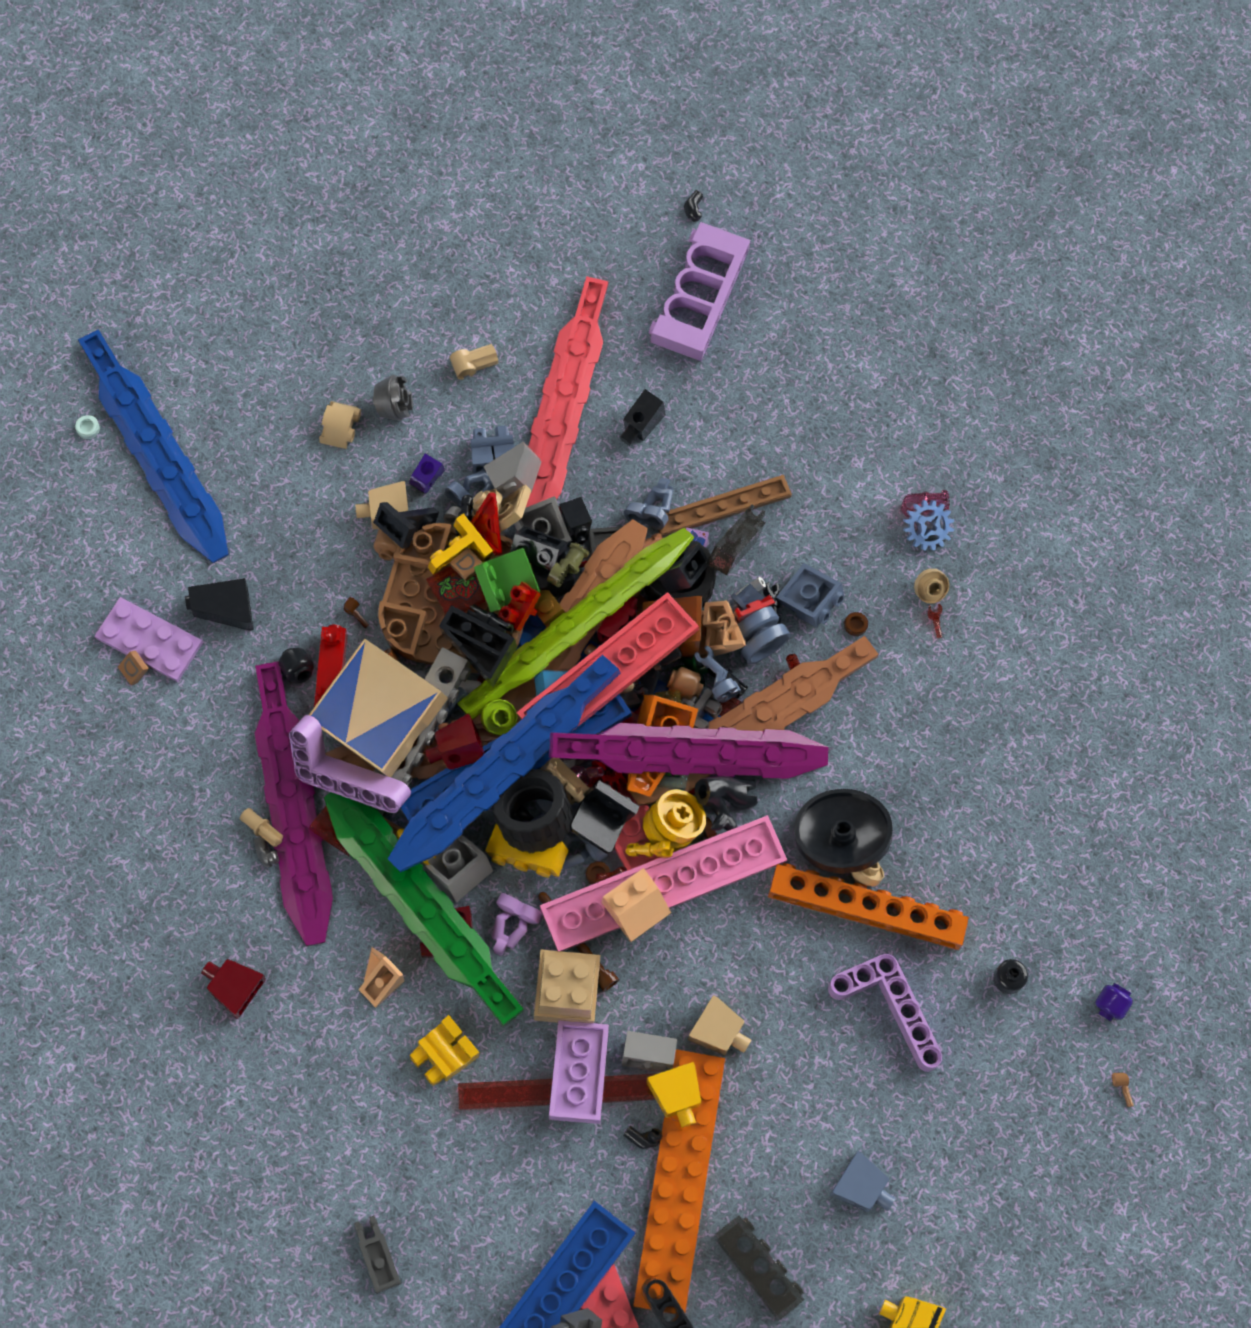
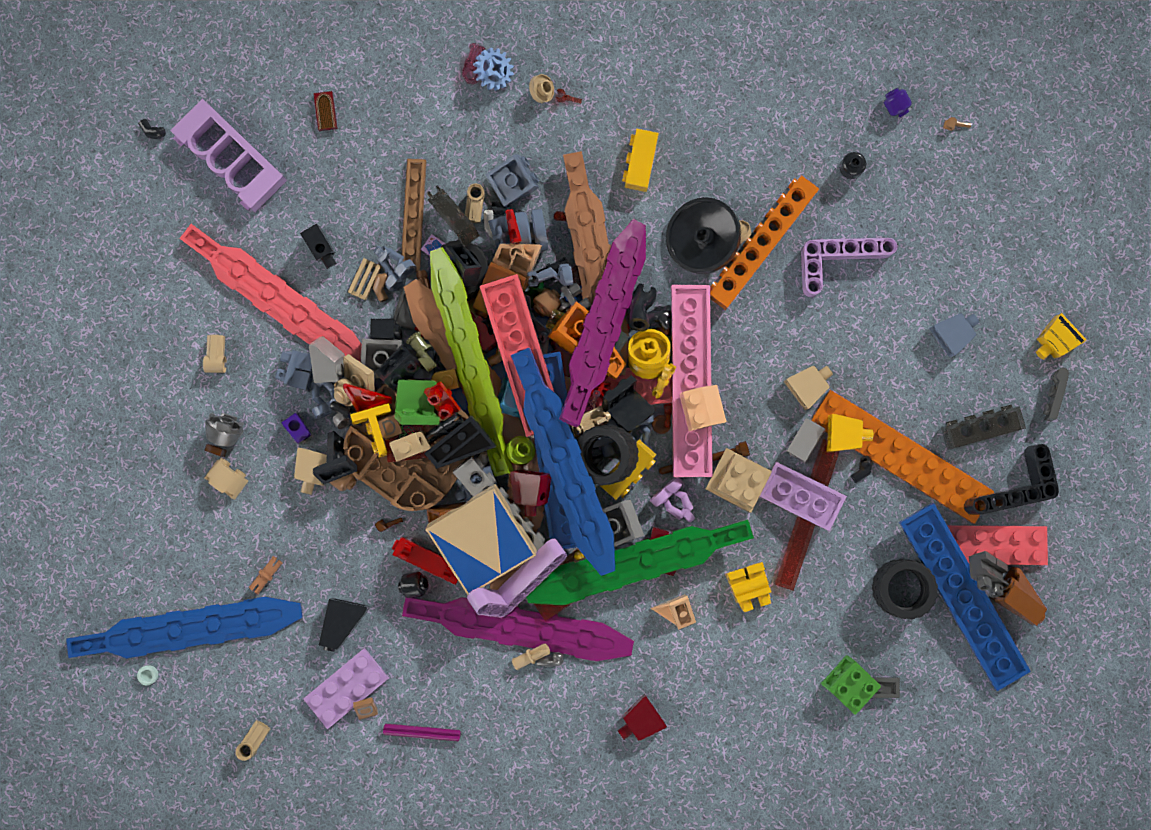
camera: 65 degrees left, 15 degrees up
reddish brown tile [844,612,868,636] -> none
none -> reddish brown tile [204,443,227,457]
none -> tan piece [236,720,271,761]
none -> nougat pin [249,556,283,594]
none -> tile [313,91,338,132]
none -> tan tile [348,258,382,301]
none -> medium nougat arm [373,273,388,303]
none -> magenta axle [383,724,461,742]
none -> tan torso [389,431,431,462]
none -> tan piece [464,183,485,223]
none -> yellow brick [622,129,659,192]
none -> bright green bracket [821,655,881,715]
none -> black tyre [872,559,938,620]

